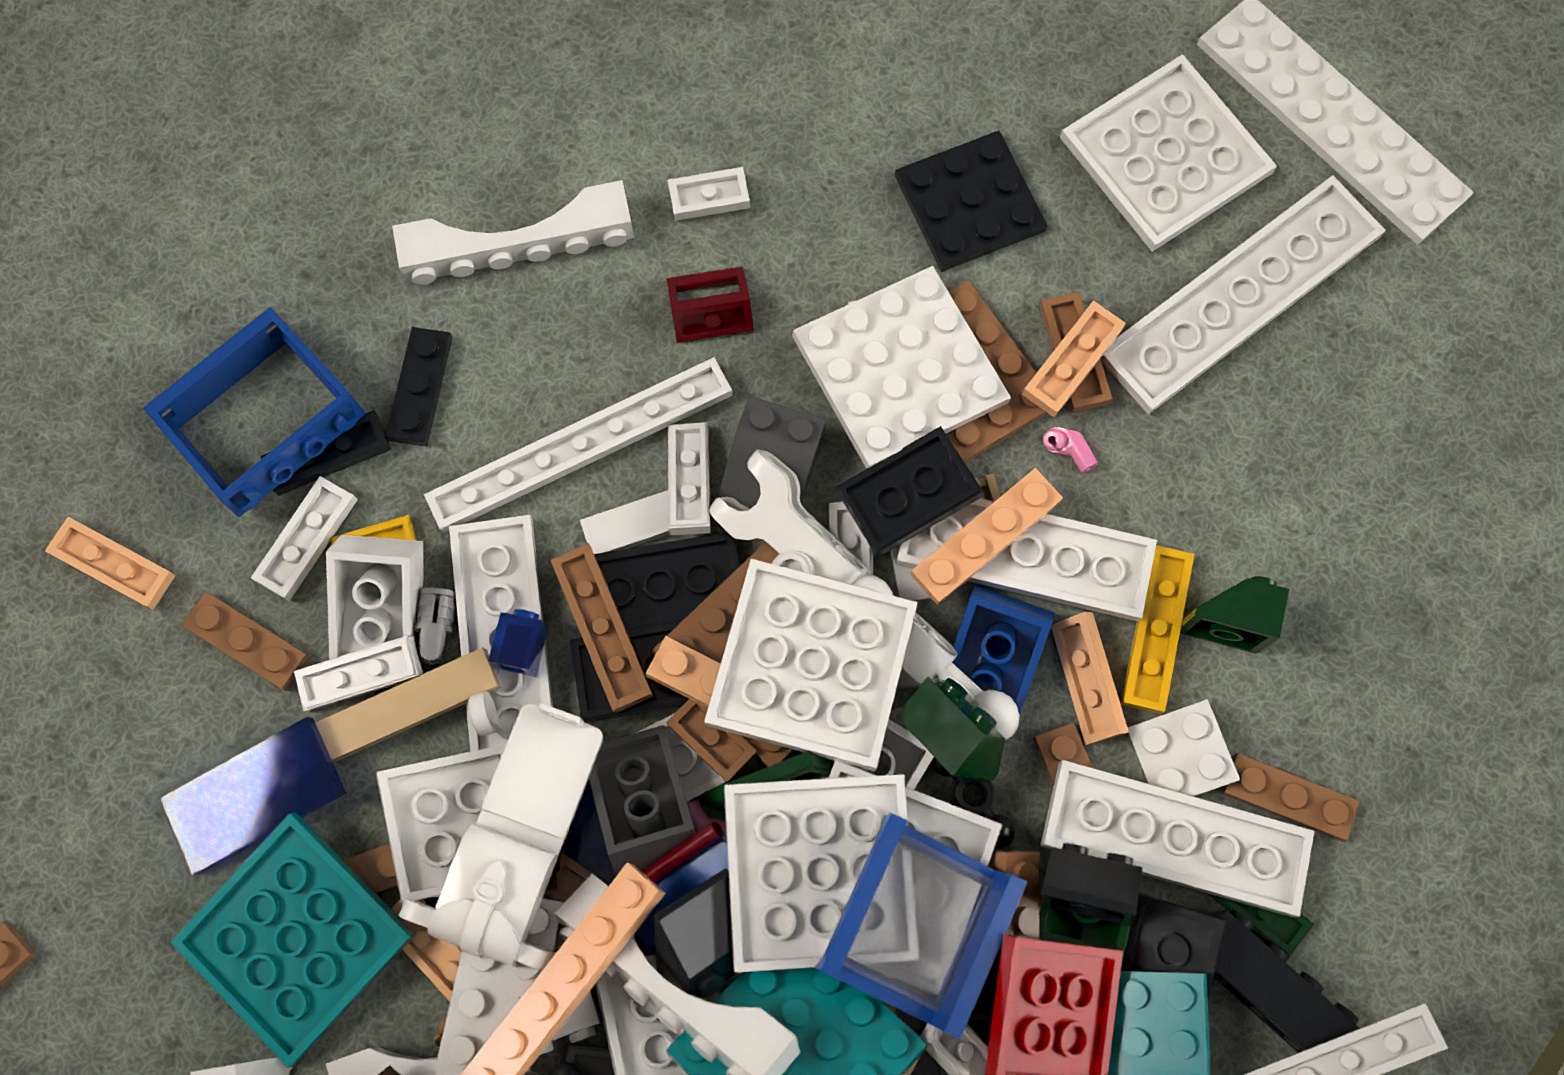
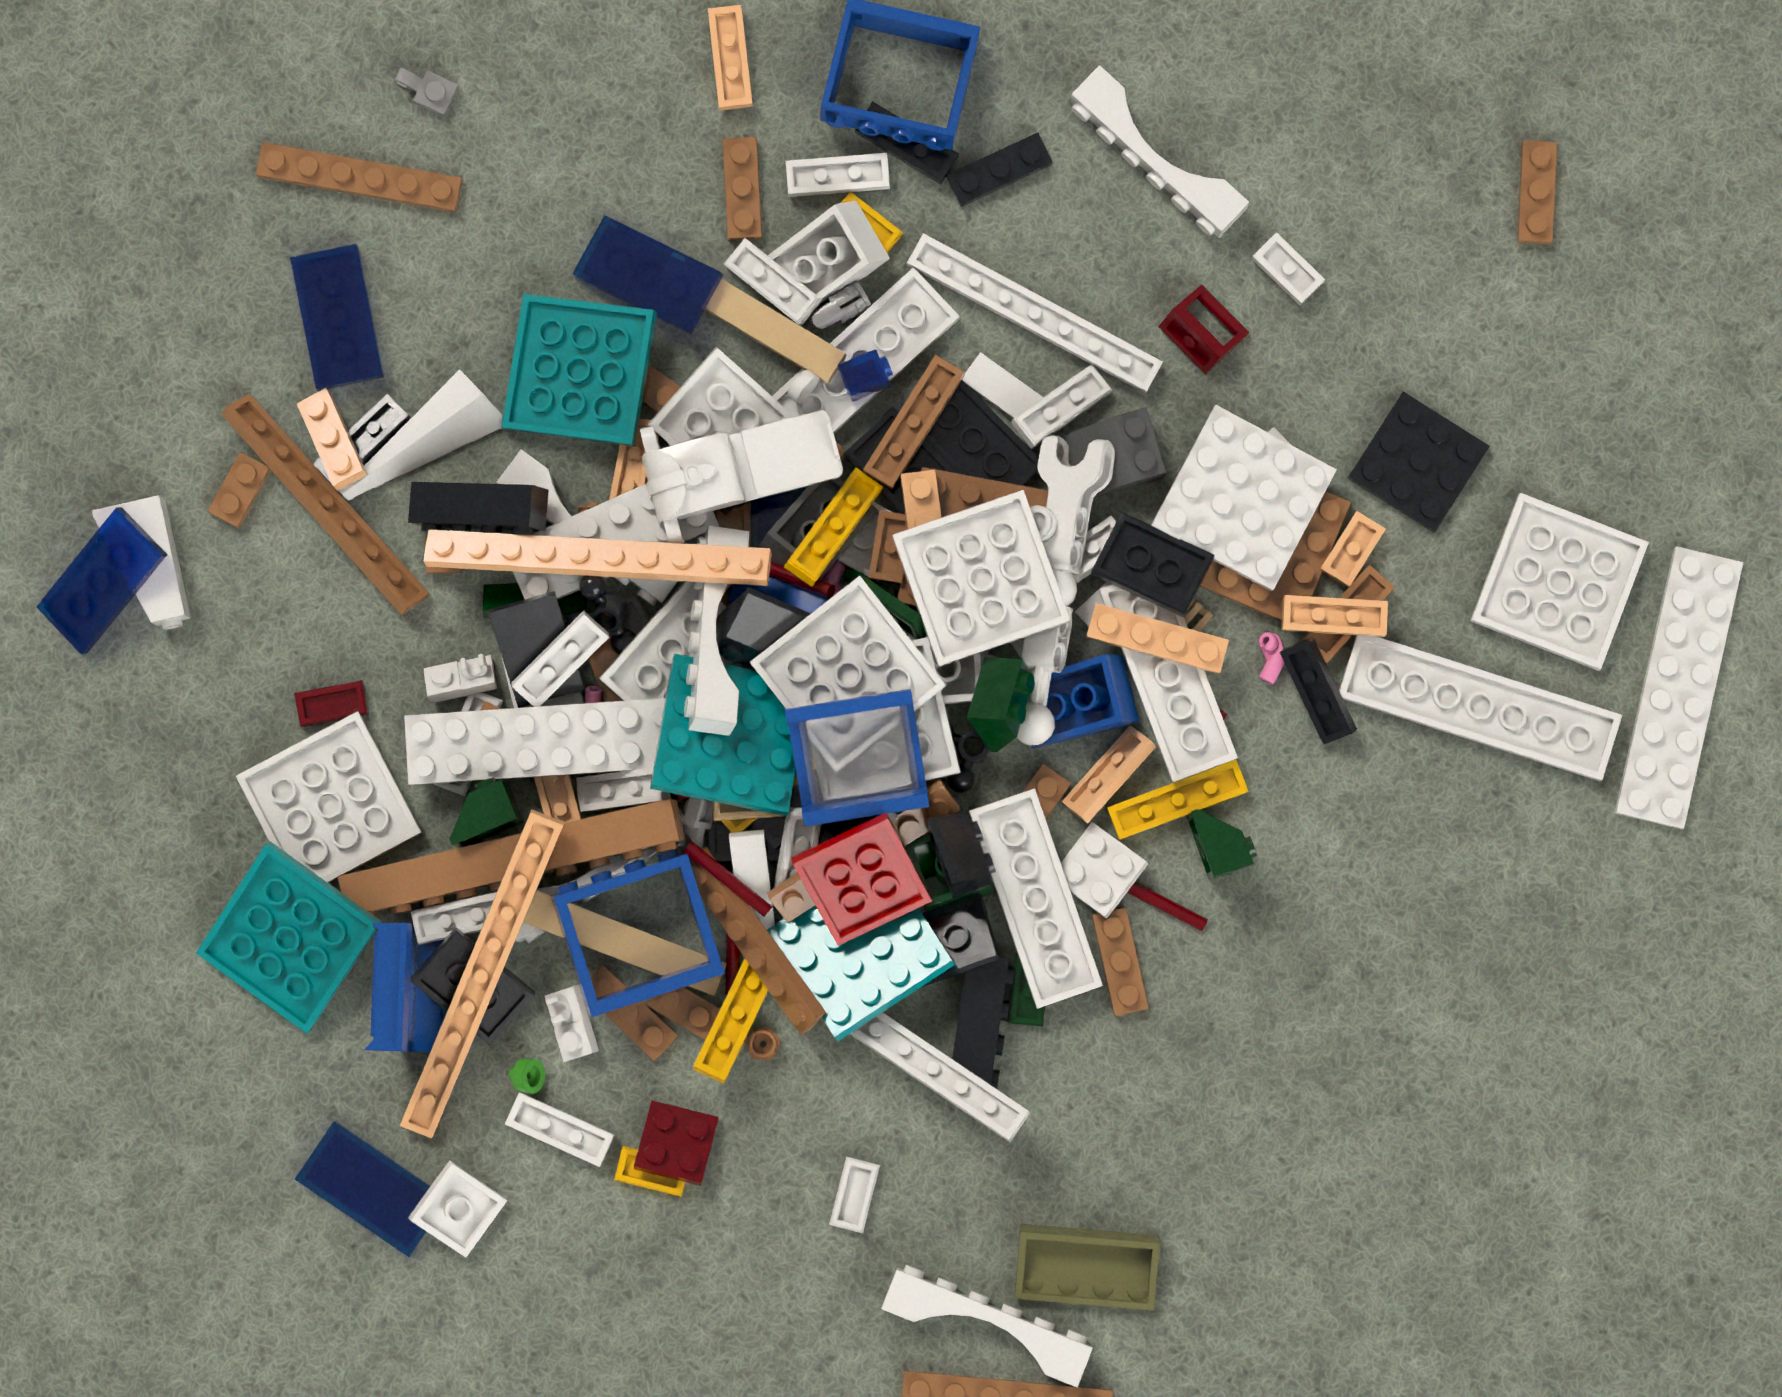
camera: 60 degrees right, 10 degrees up
none -> yellow tile [784,468,884,587]
none -> dark red bar [1127,882,1208,931]
none -> black plate [1279,637,1357,745]
none -> light nougat plate [1320,511,1386,588]

